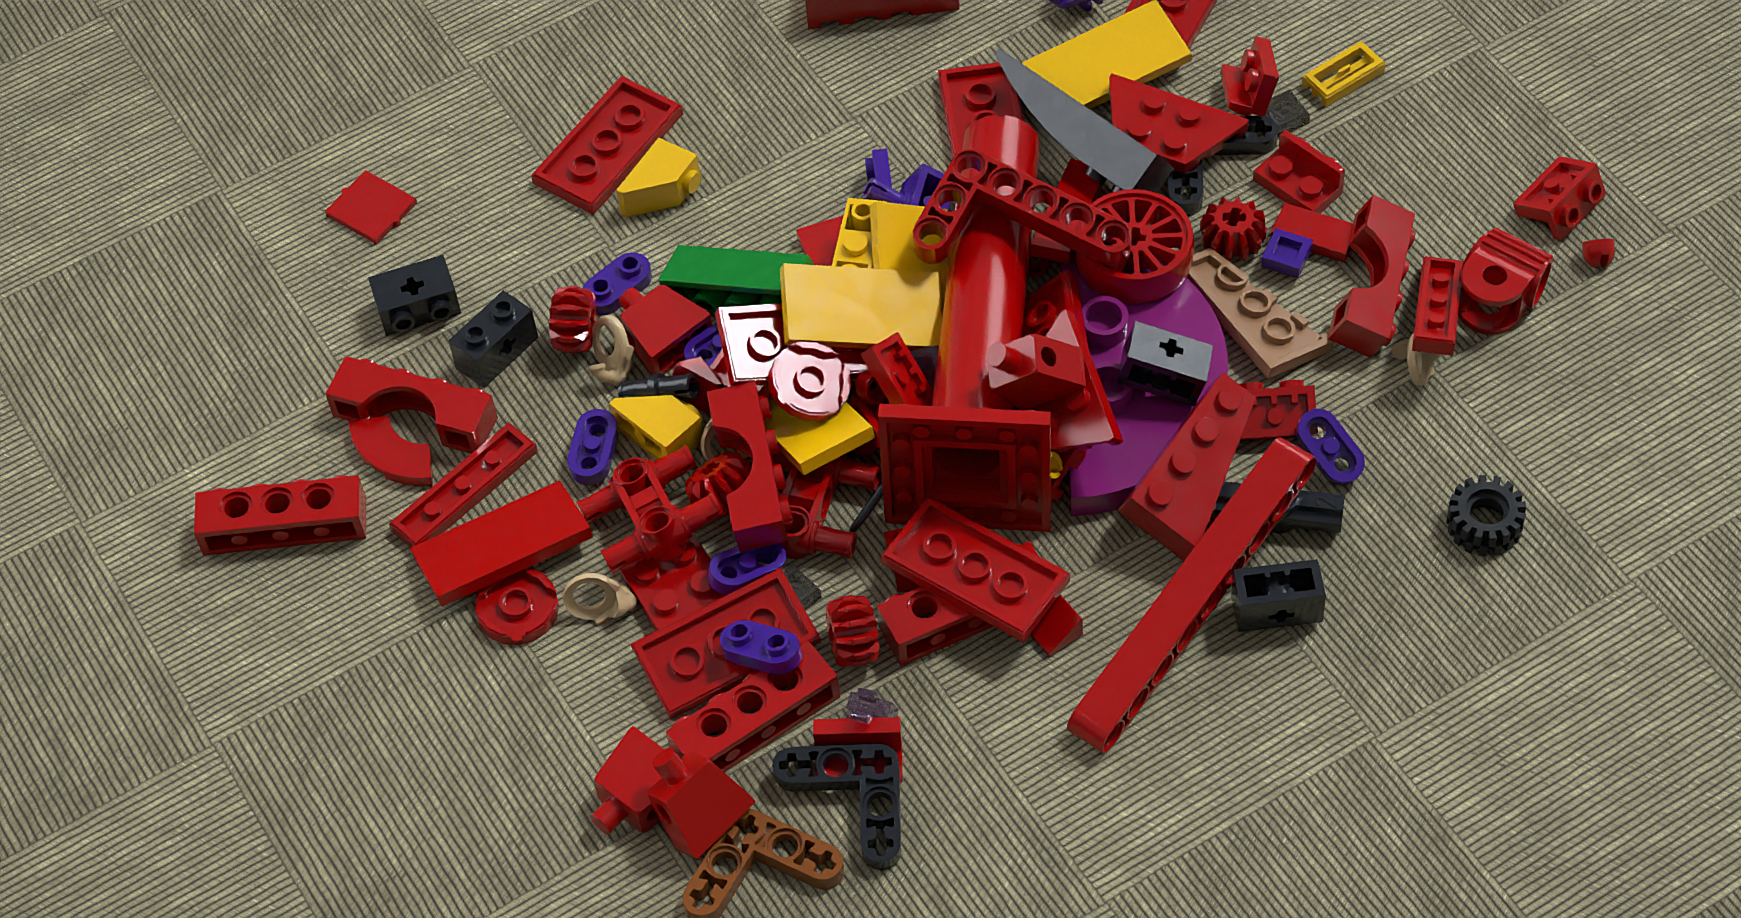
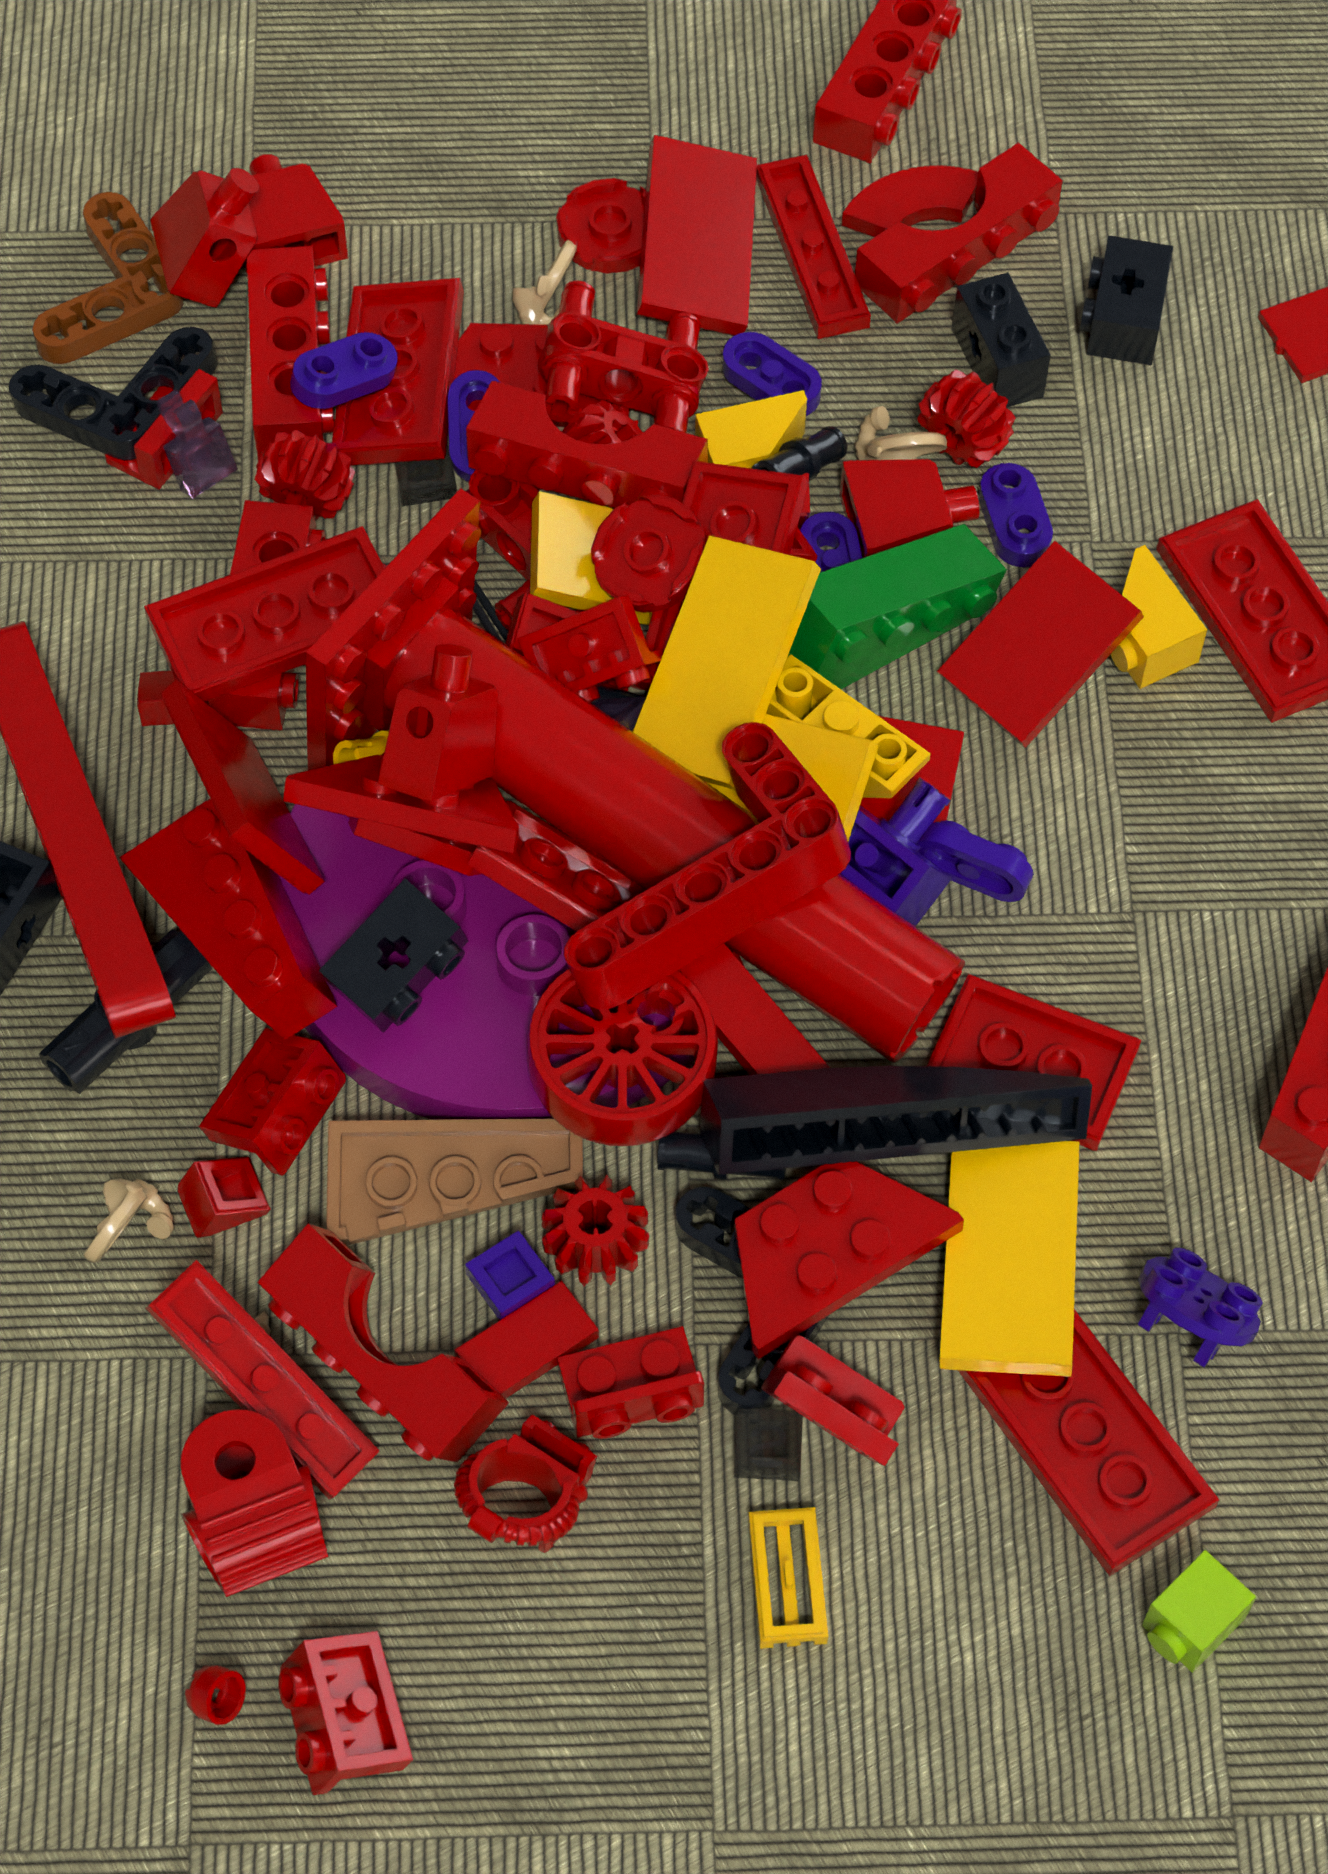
camera: 115 degrees right, 5 degrees up
dark purple plate [1296,409,1365,485] -> none
none -> tan piece [83,1178,174,1263]
none -> red tile [161,679,325,895]
none -> red slope [177,1157,270,1238]
none -> red piece [454,1414,597,1553]
none -> red tile [937,541,1144,748]

